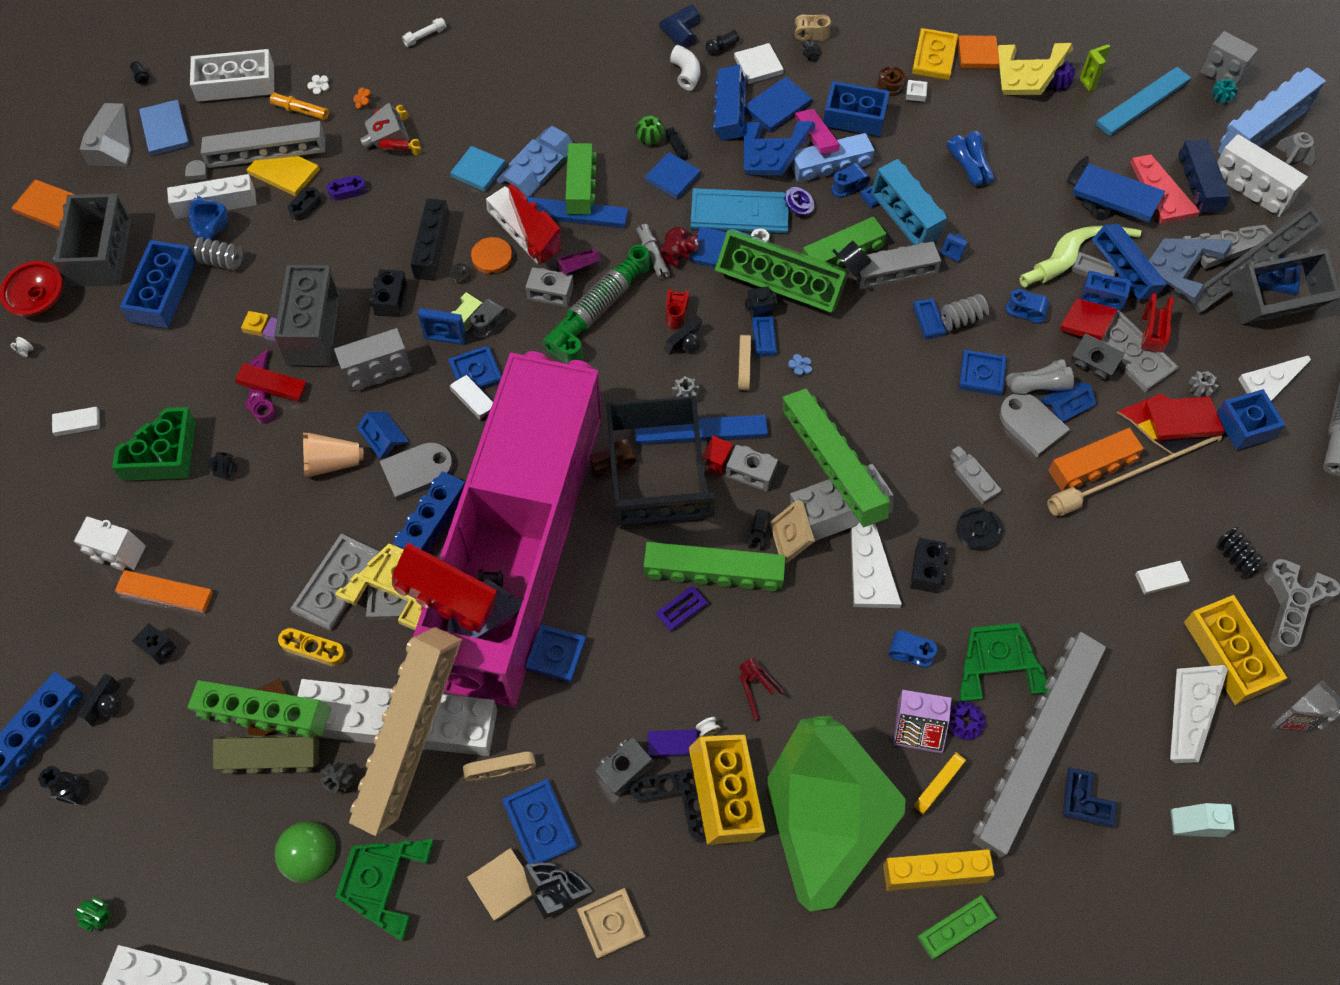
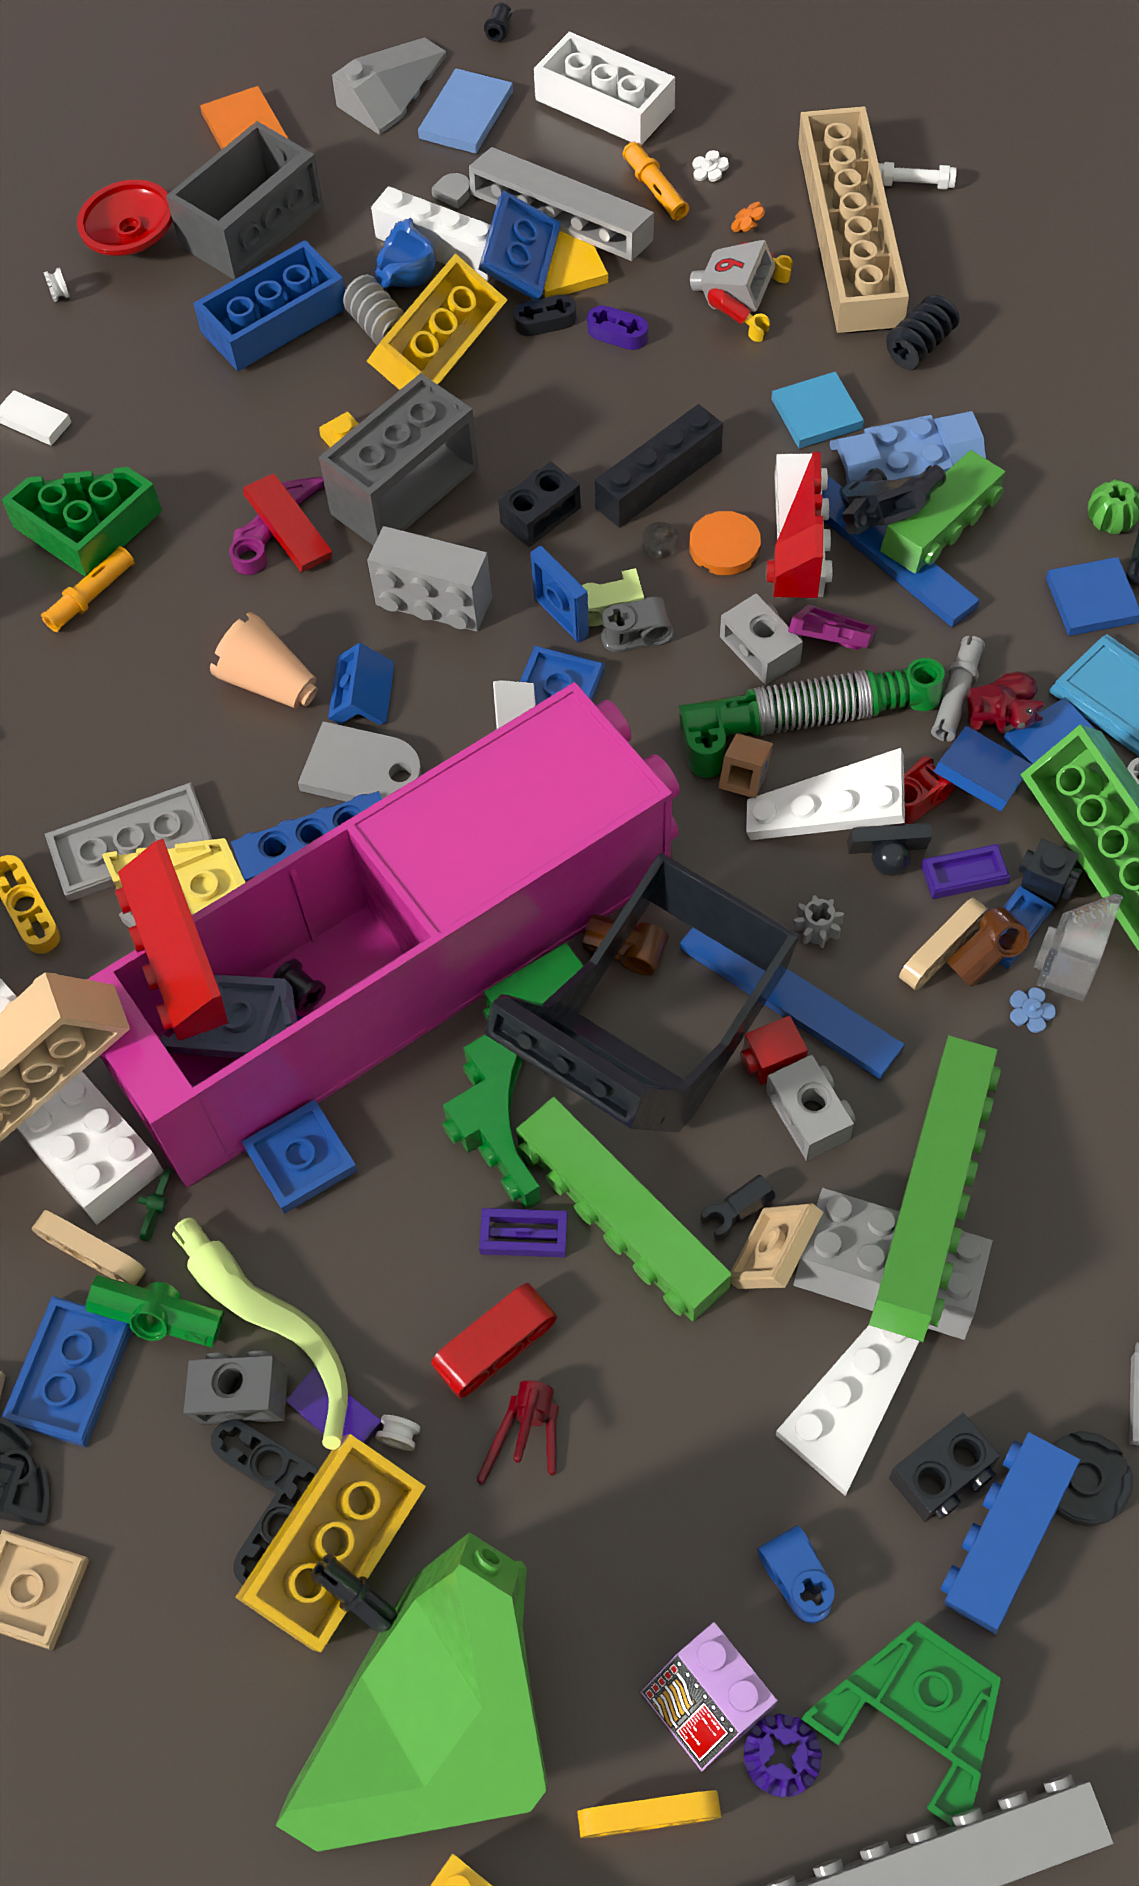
camera: 45 degrees right, 0 degrees up
black gear [208,452,238,478] -> none
none -> light orange pin [41,546,135,632]
none -> green piece [85,1275,225,1348]
none -> dark green piece [138,1165,173,1242]
none -> yellowish green animal [172,1218,348,1450]
none -> black axle [311,1553,397,1633]
none -> yellow brick [367,253,507,390]
none -> red beam [431,1283,558,1399]
none -> green arch [442,943,583,1210]
none -> blue tile [478,191,561,300]
none -> medium nougat brick [718,733,773,798]
none -> white wing [746,748,905,840]
none -> tan brick [798,106,909,333]
none -> black connector [839,464,946,534]
none -> black piece [886,295,960,370]
none -> dark purple tile [921,844,1010,899]
none -> blue tile [934,726,1032,812]
none -> blue brick [940,1432,1080,1635]
none -> reddish brown piece [947,907,1030,987]
none -> clear slope [1034,894,1123,1001]

